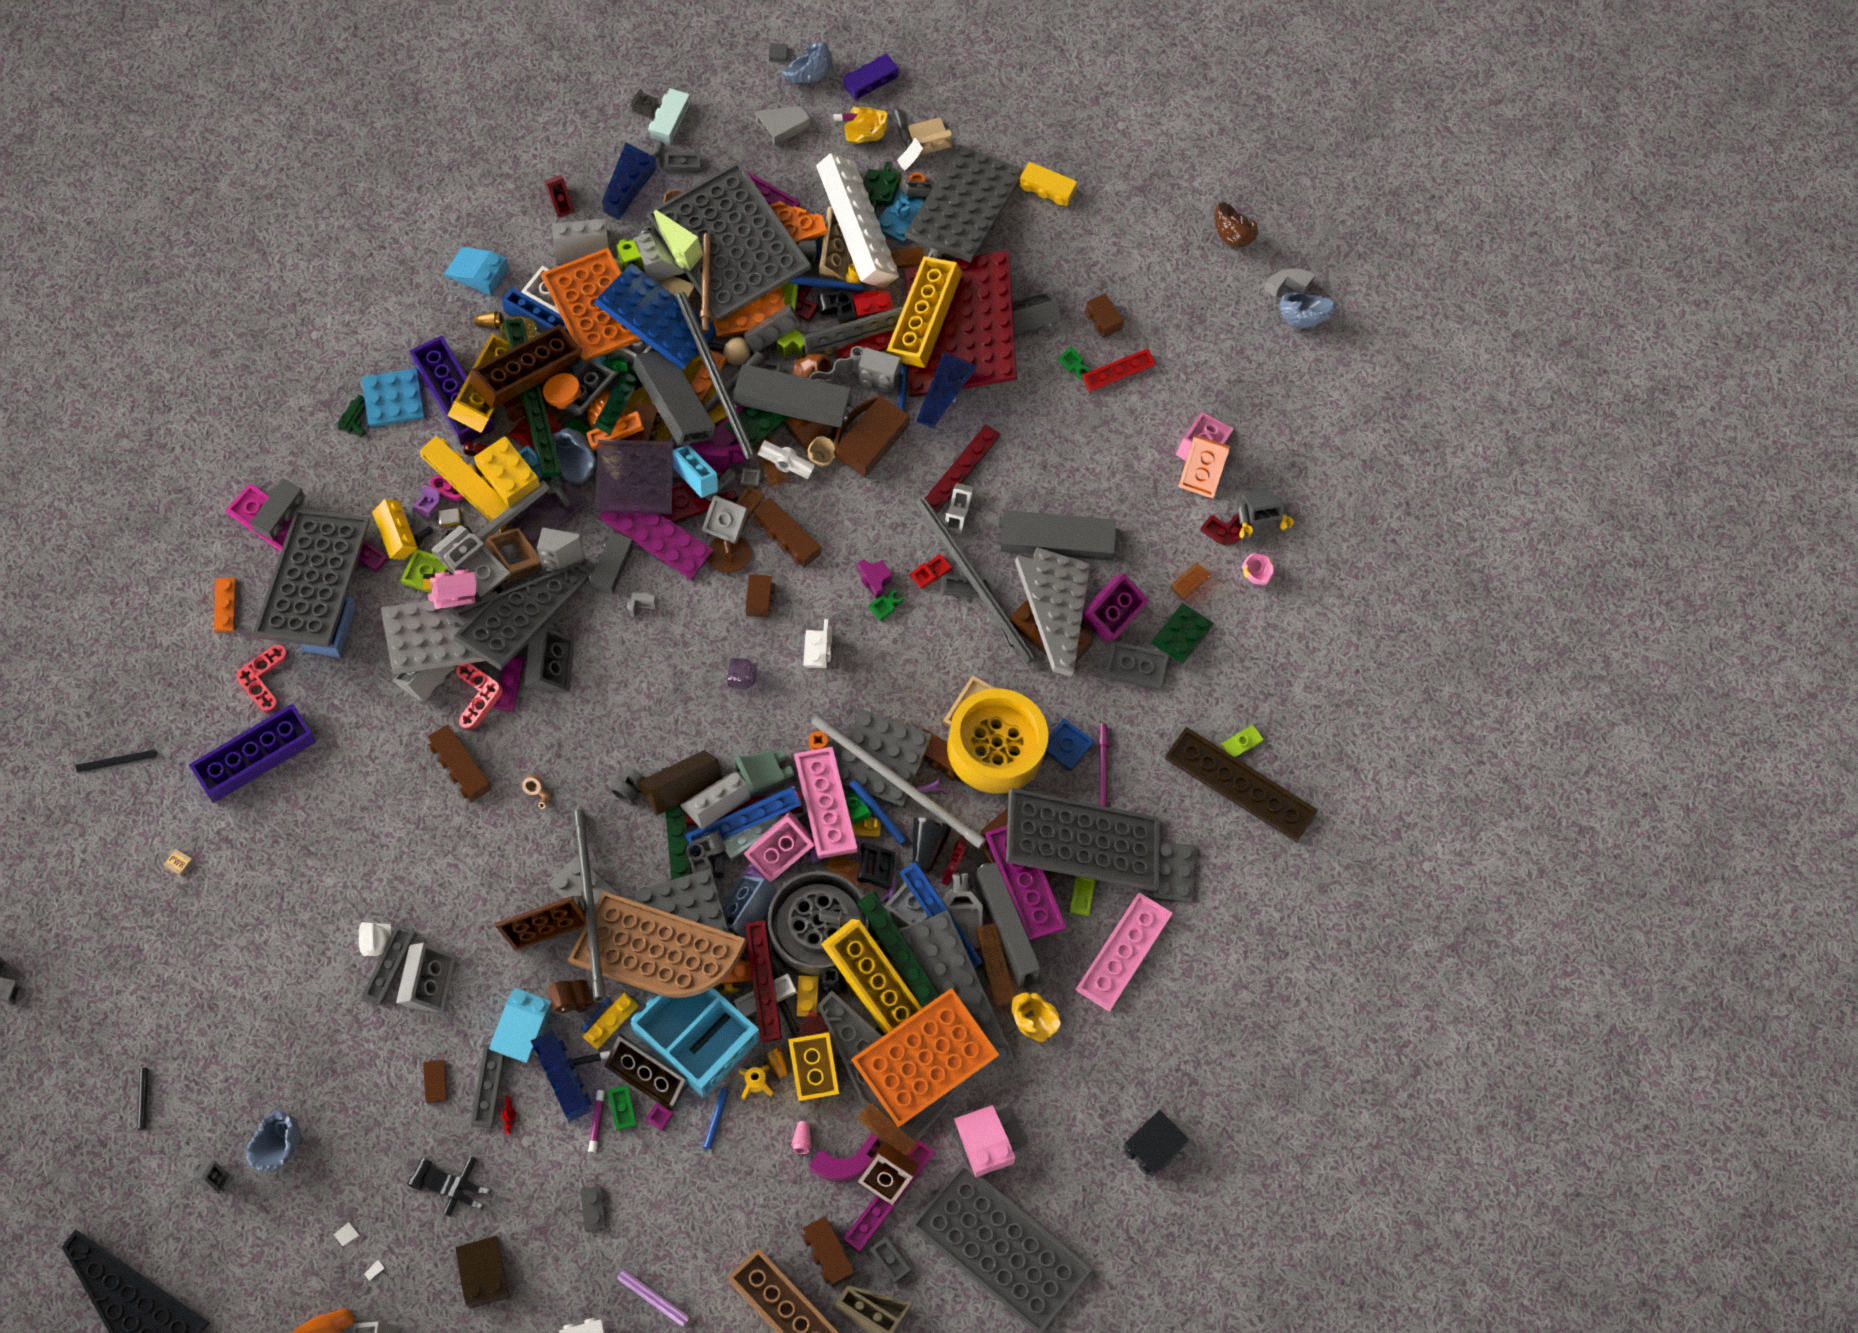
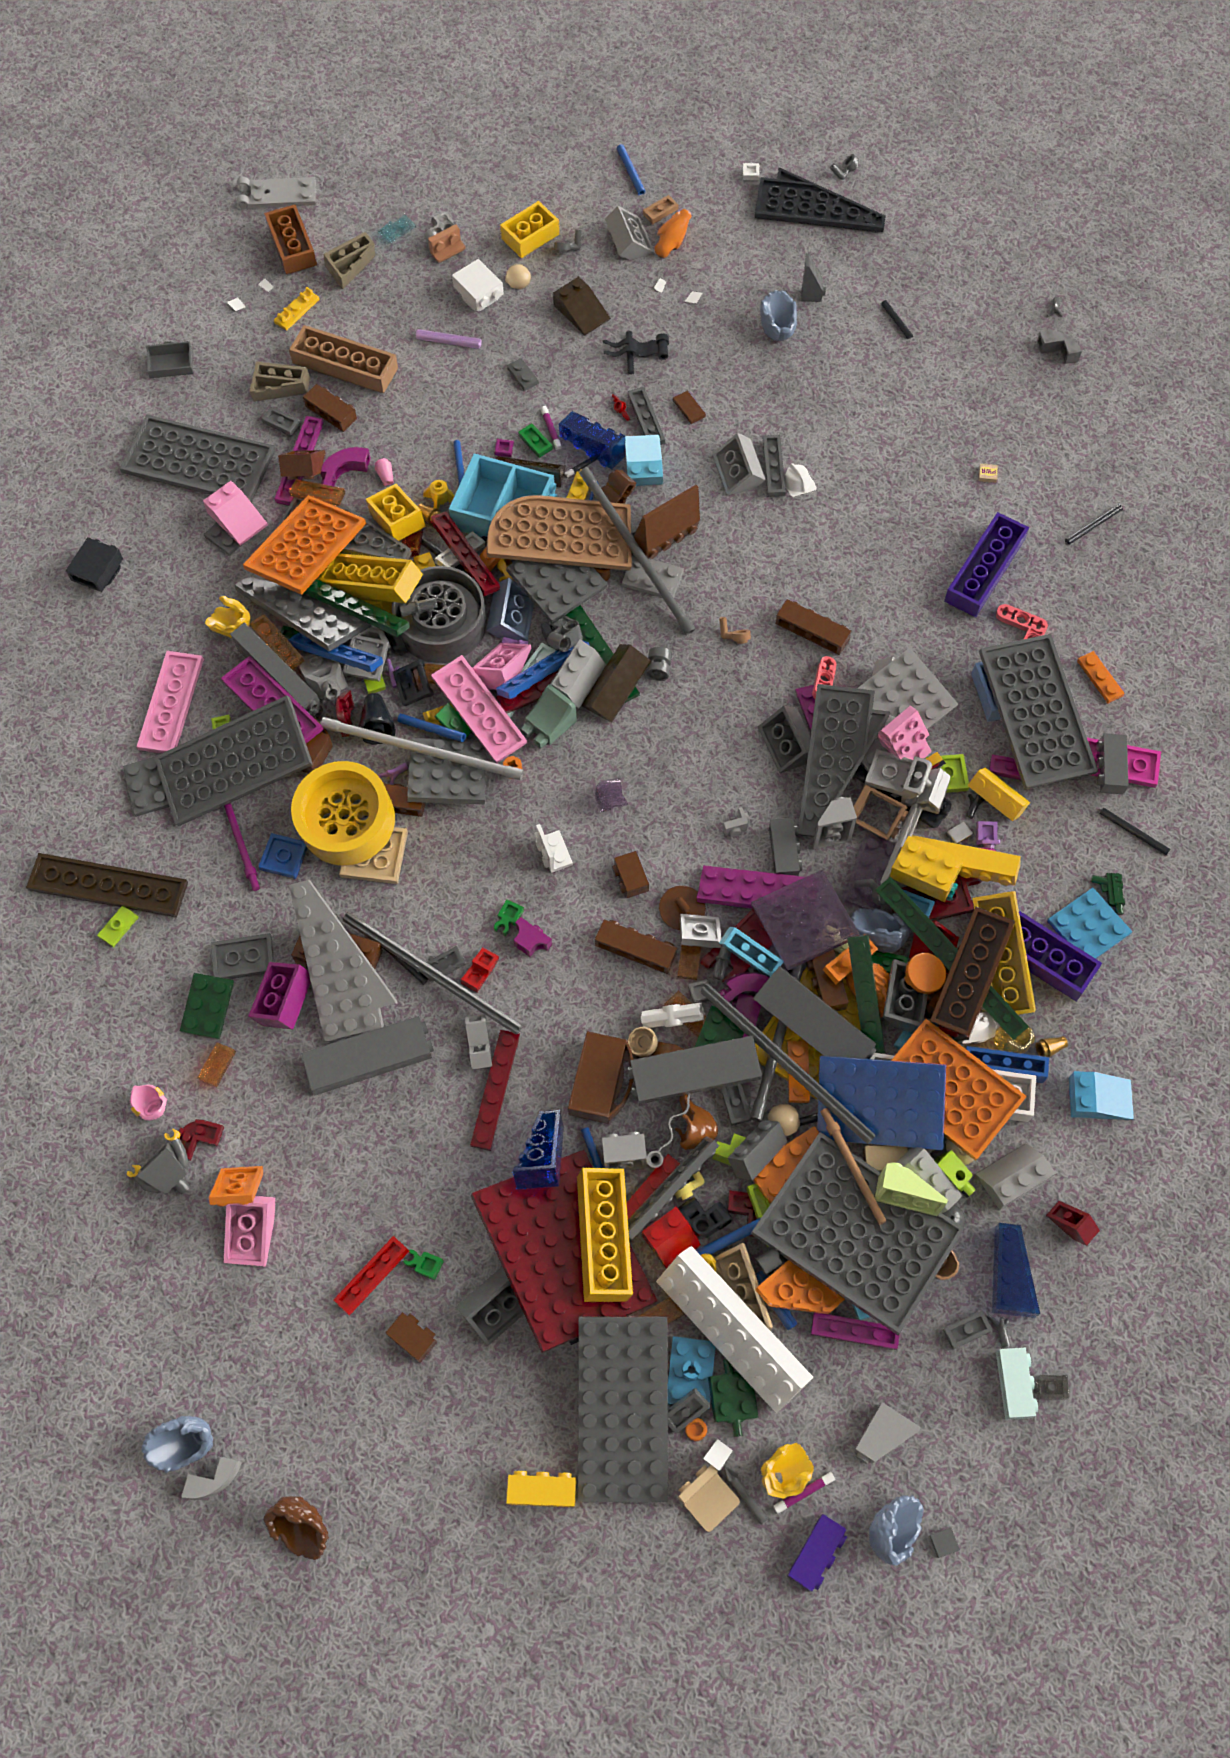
camera: 160 degrees right, 0 degrees up
green plate [602,355,628,374] -> none
none -> black bar [1099,808,1171,855]

